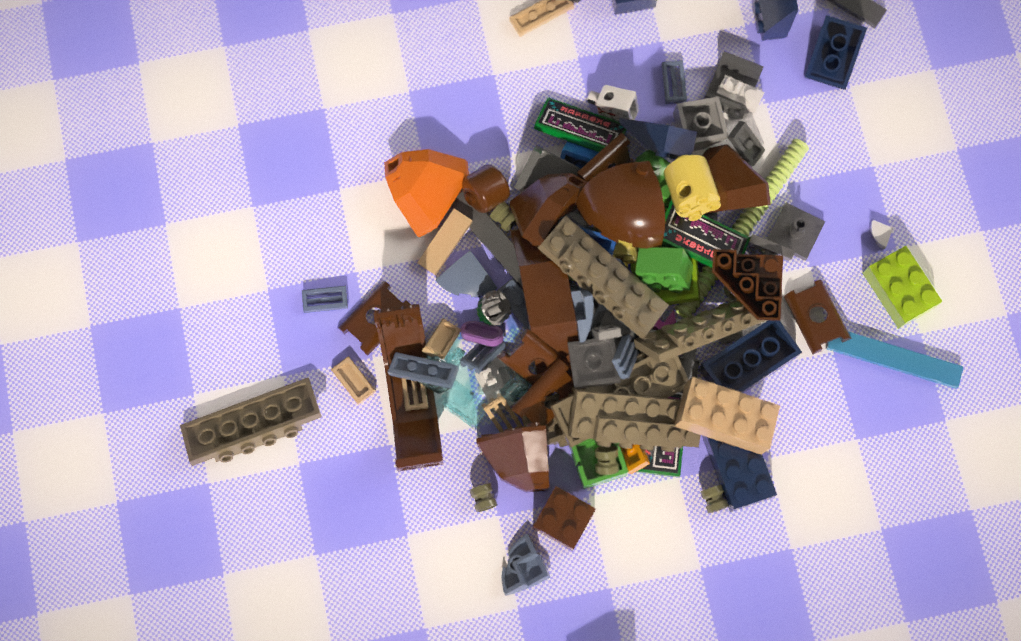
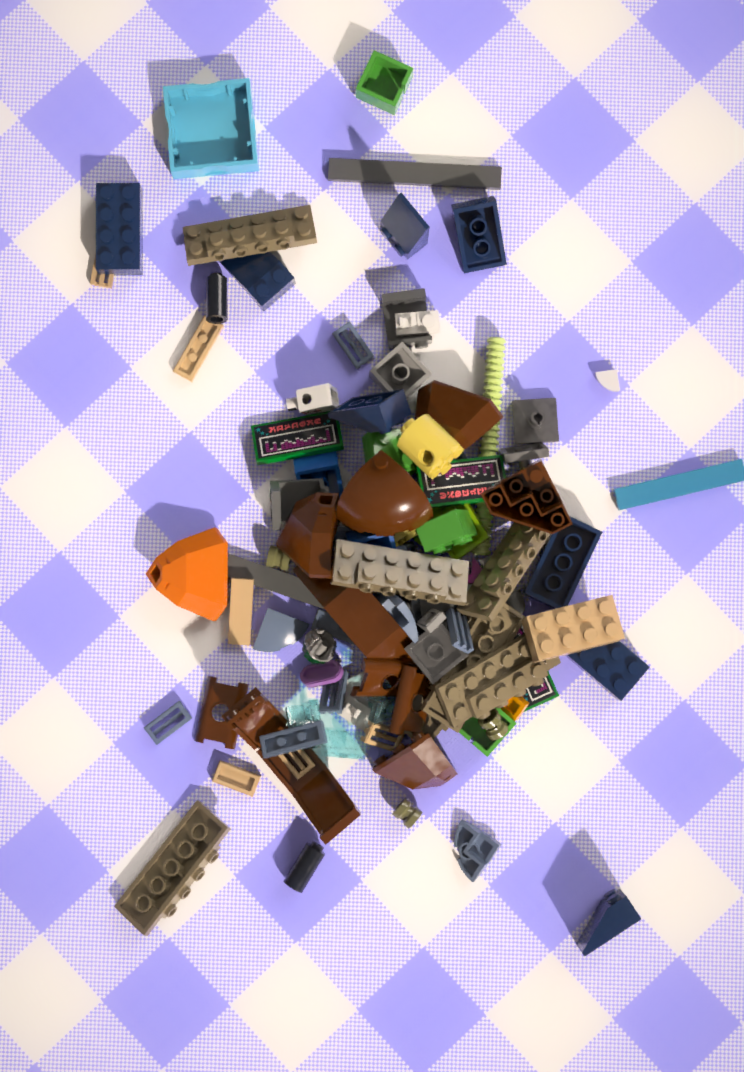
camera: 30 degrees left, 10 degrees up
tan tile [422,318,461,362] -> none
reddish brown head [462,164,510,213] -> none
reddish brown brick [533,486,596,552] -> none
reddish brown piece [577,133,634,182] -> none
olive wheel [700,484,730,514] -> none
dark grey plate [727,121,766,167] -> none
reddish brown piece [784,280,852,355] -> none
lime brick [862,246,943,329] -> none
none -> black brick [283,841,325,893]

